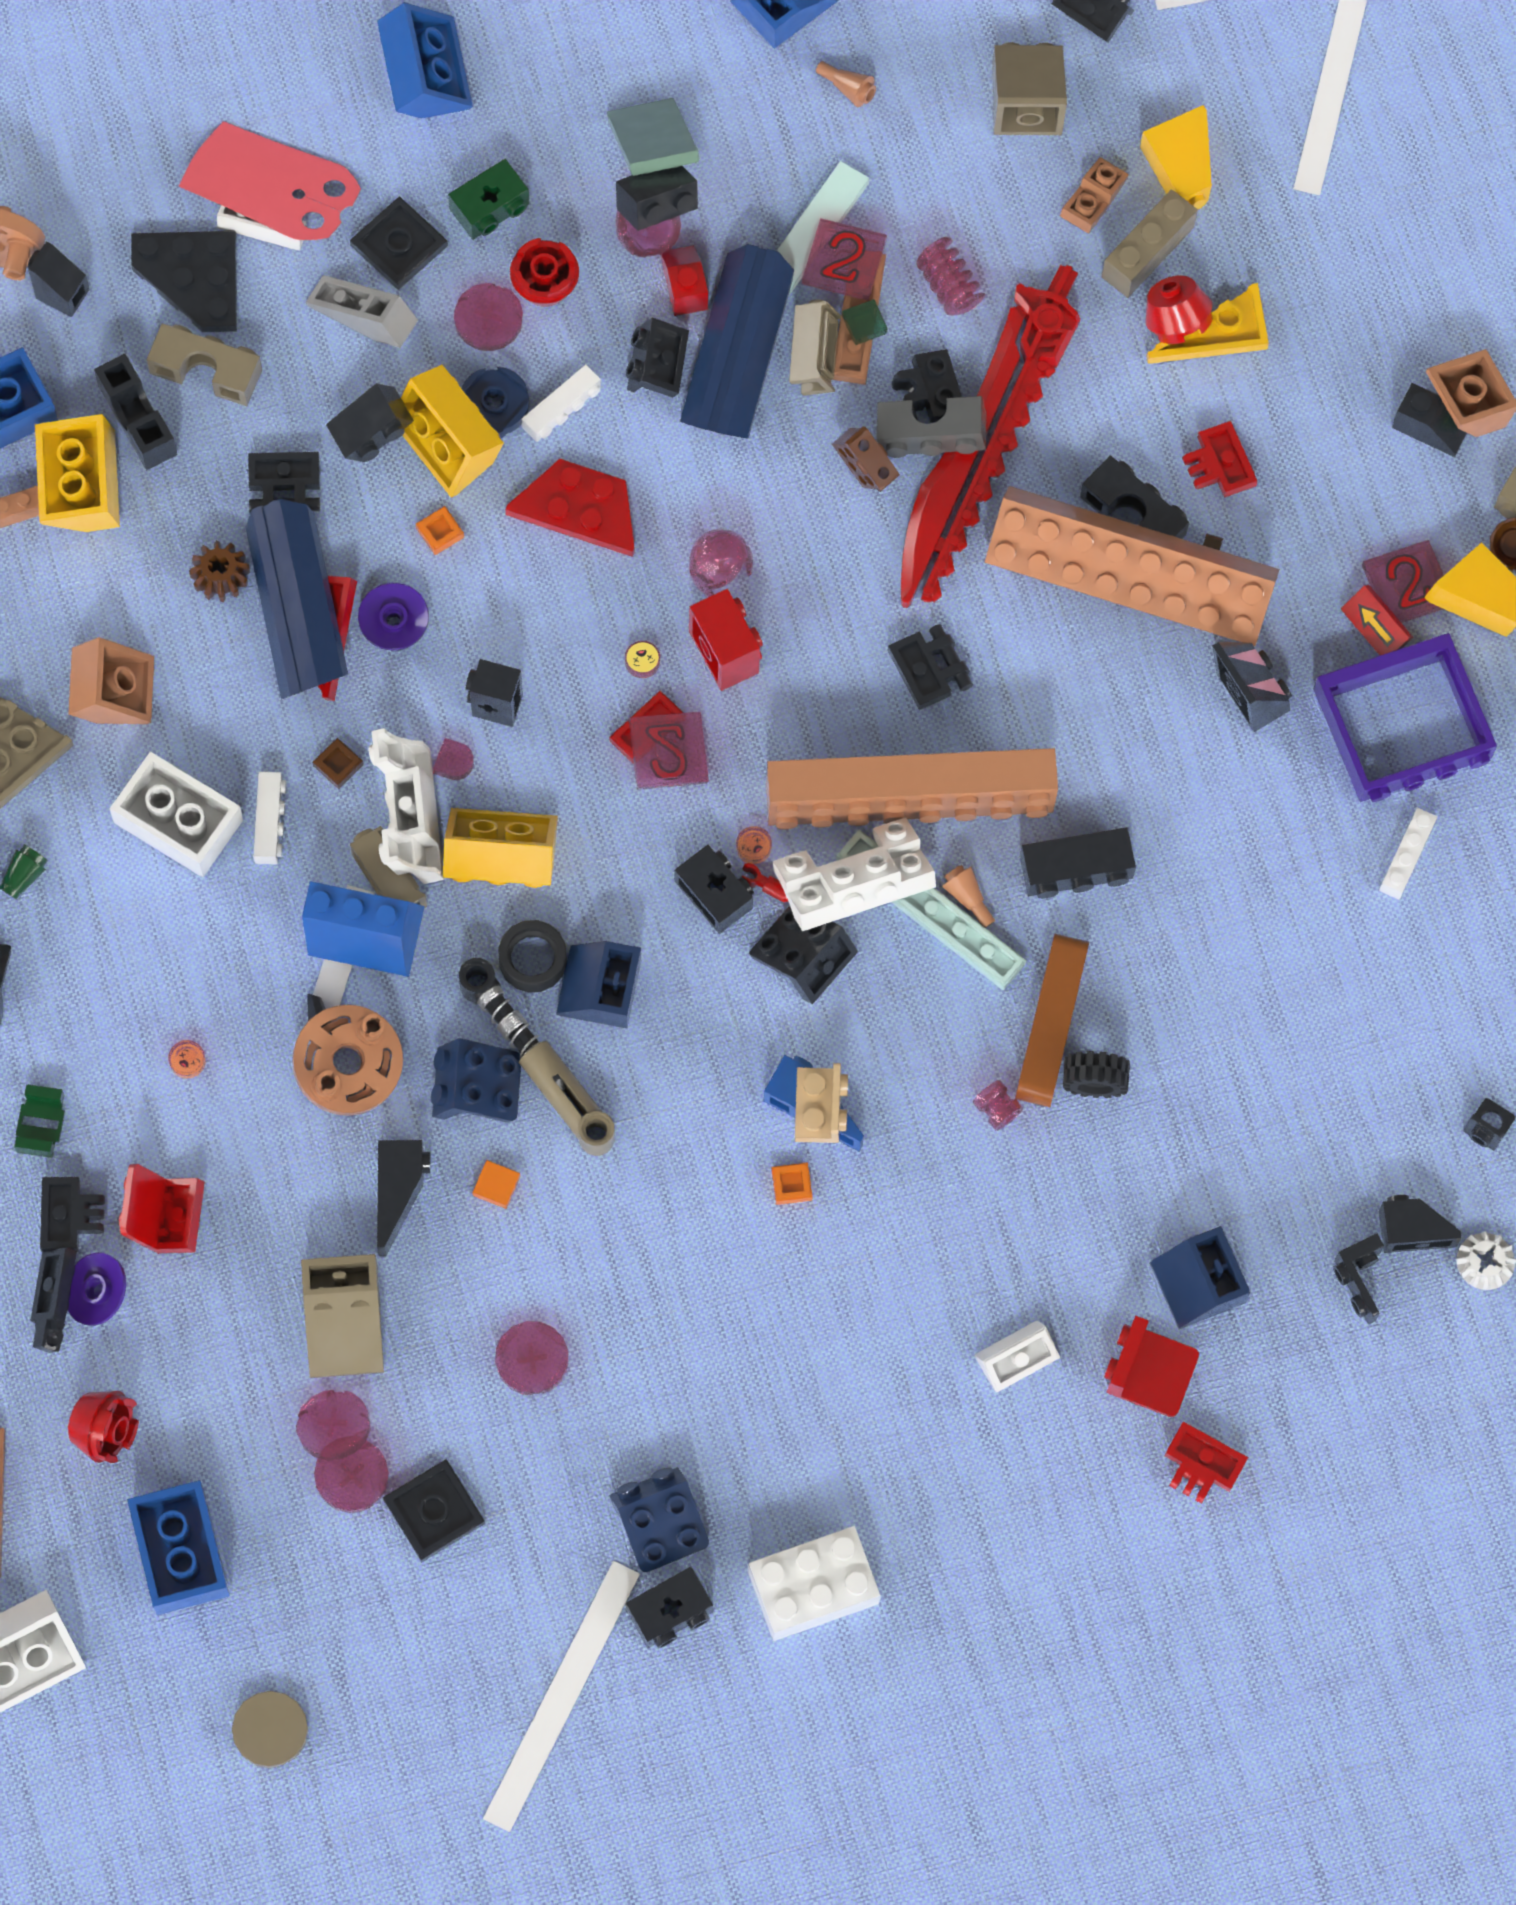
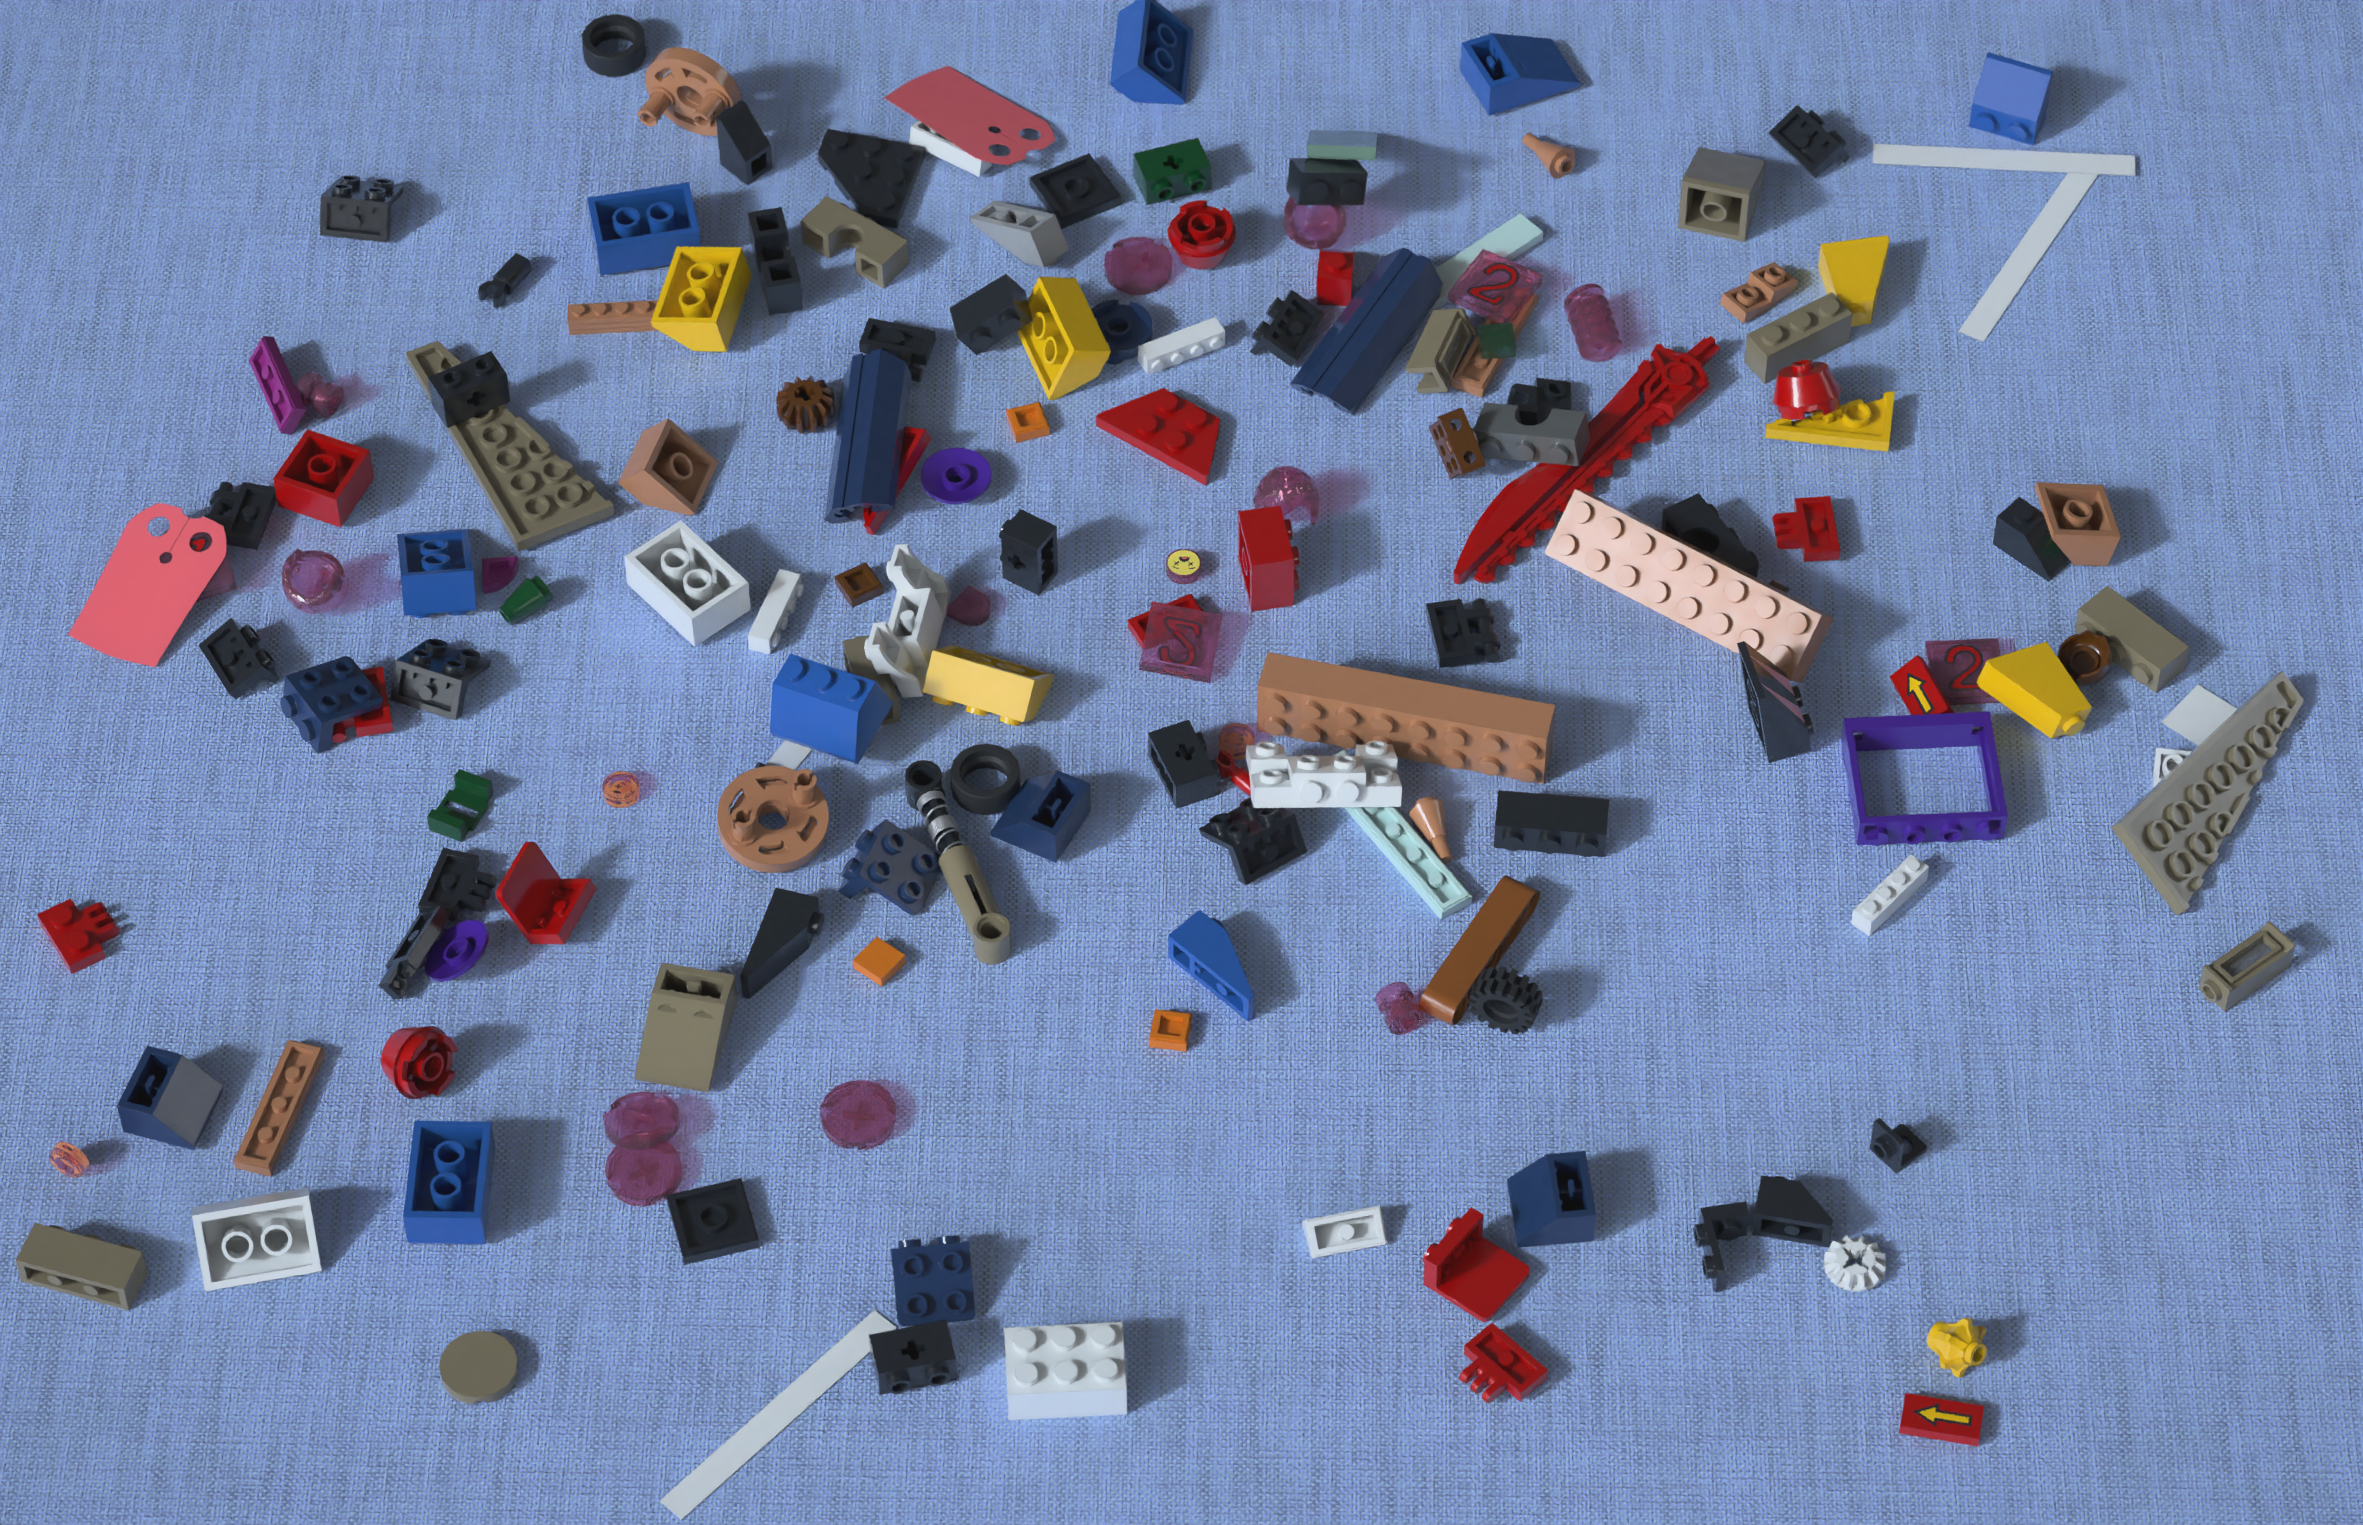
camera: 20 degrees right, 20 degrees down
tan bracket [795,1063,848,1143] -> none

